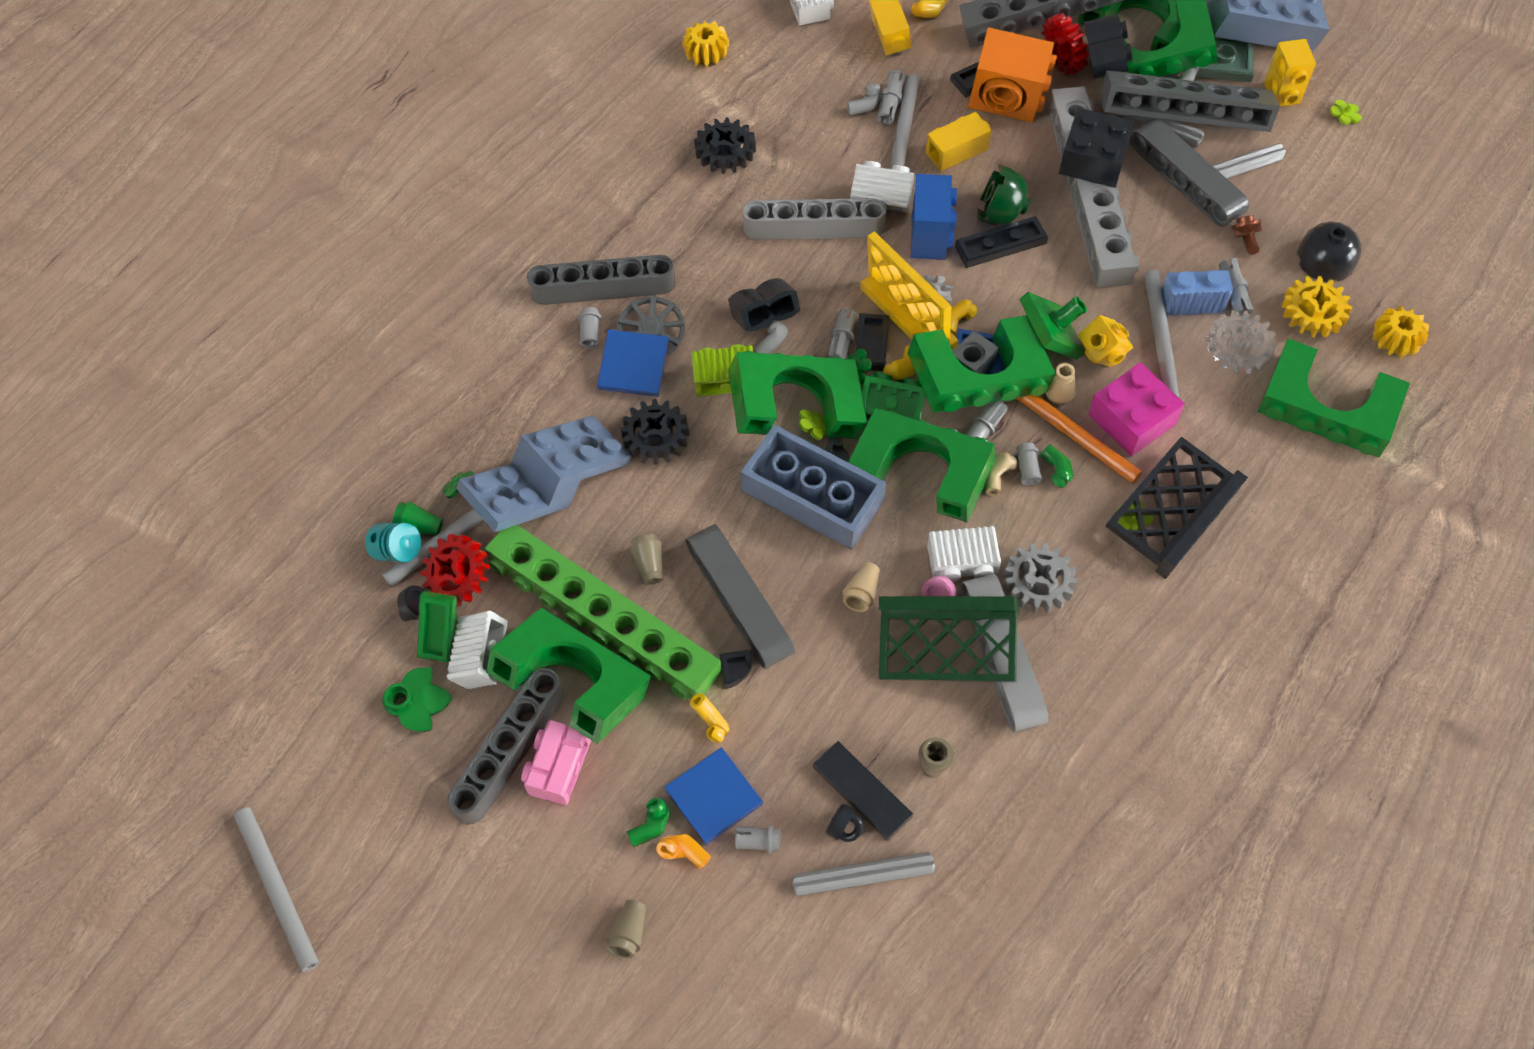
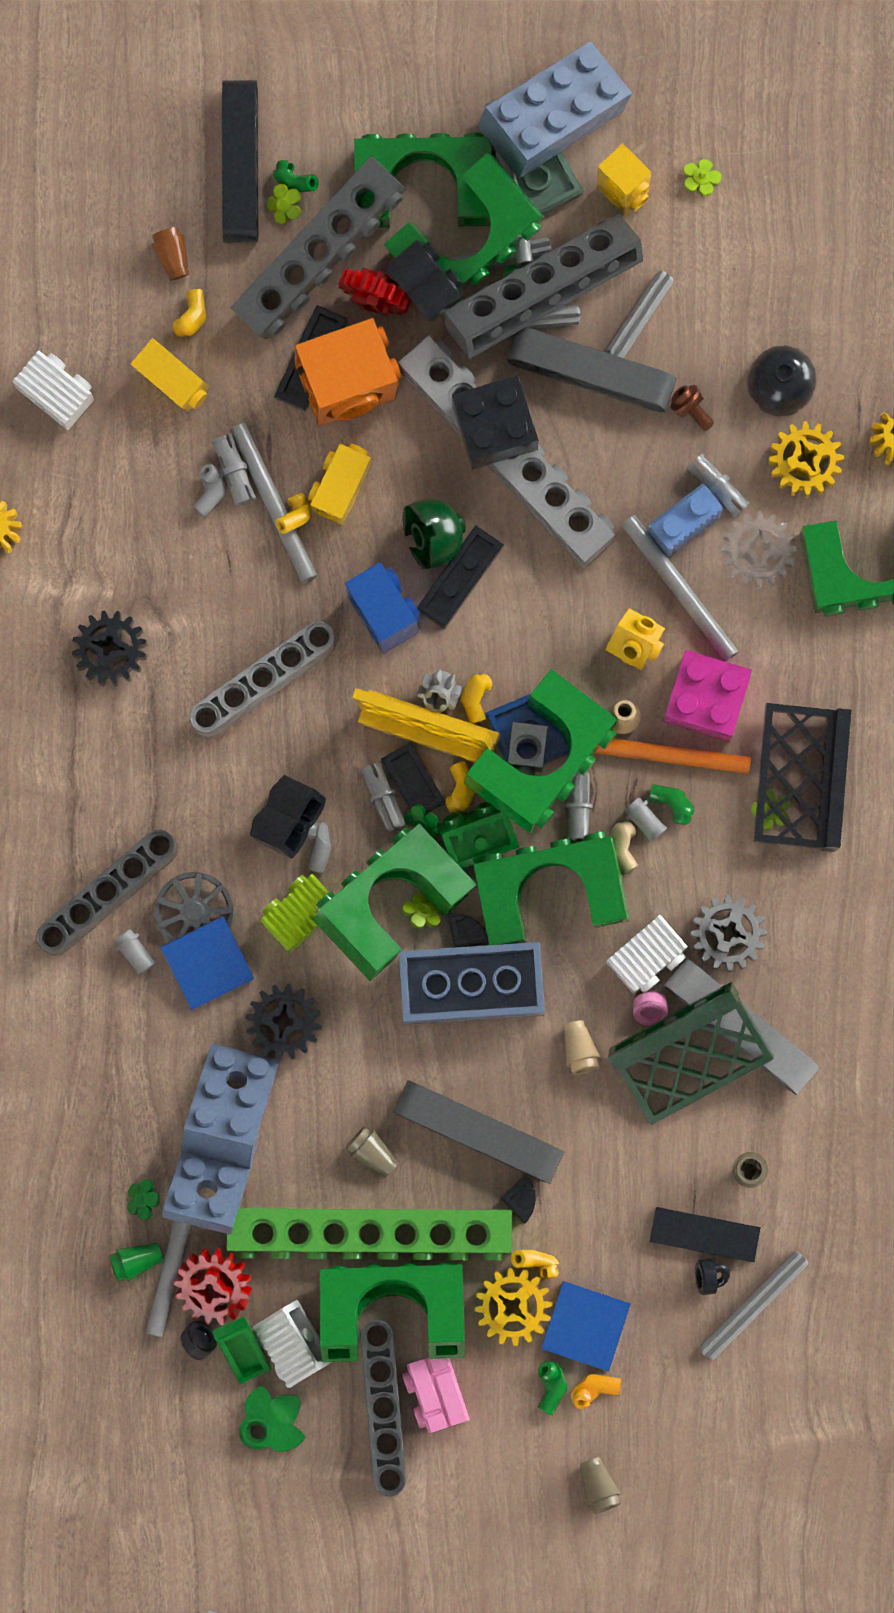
camera: 30 degrees left, 20 degrees up
teal piece [365,523,421,562] -> none
light grey pin [735,825,781,854] -> none
white brick [850,161,915,213] -> none
green tile [1019,292,1088,360] -> none
none -> yellow arm [276,493,311,534]
none -> yellow gear [475,1268,553,1346]

